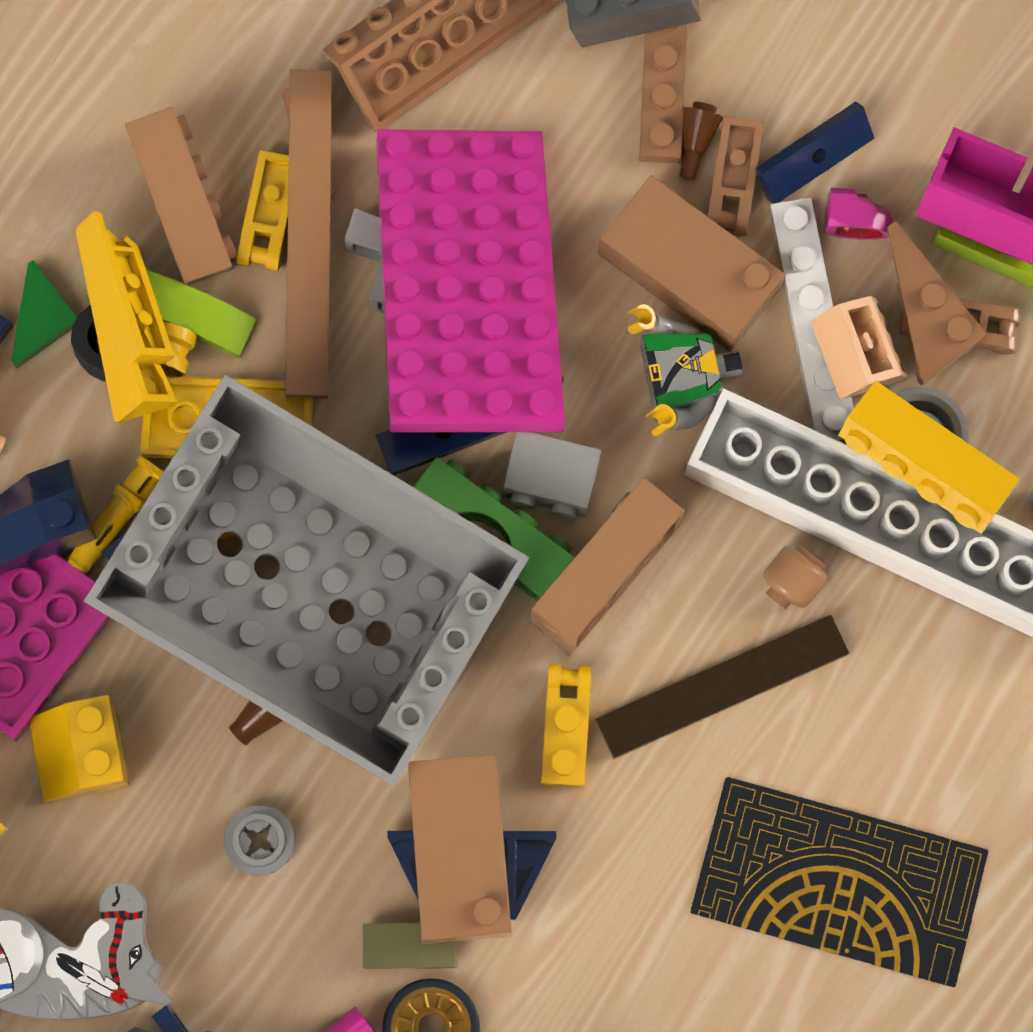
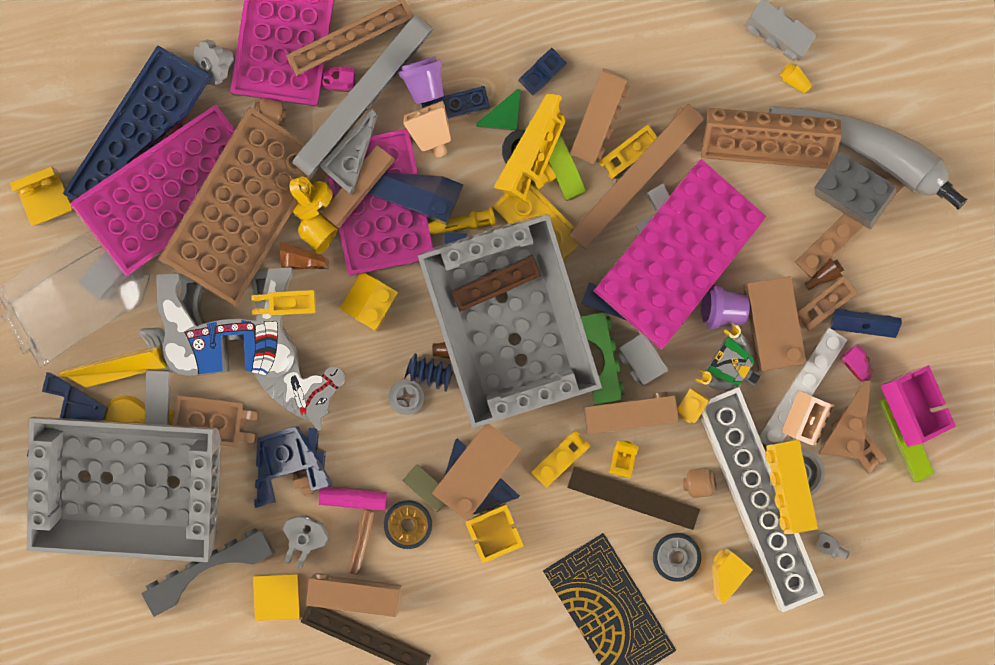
camera: 40 degrees right, 10 degrees up
none -> dark blue piece [404,353,453,392]
none -> reddish brown tile [451,255,542,312]
none -> yellow piece [465,503,524,564]
none -> dark blue slope [518,48,567,96]
none -> yellow bracket [609,441,639,478]
none -> light grey wheel [653,533,701,582]
none -> yellow bracket [677,388,710,423]
none -> medium lavender piece [701,285,750,329]
none -> yellow slope [712,548,753,604]

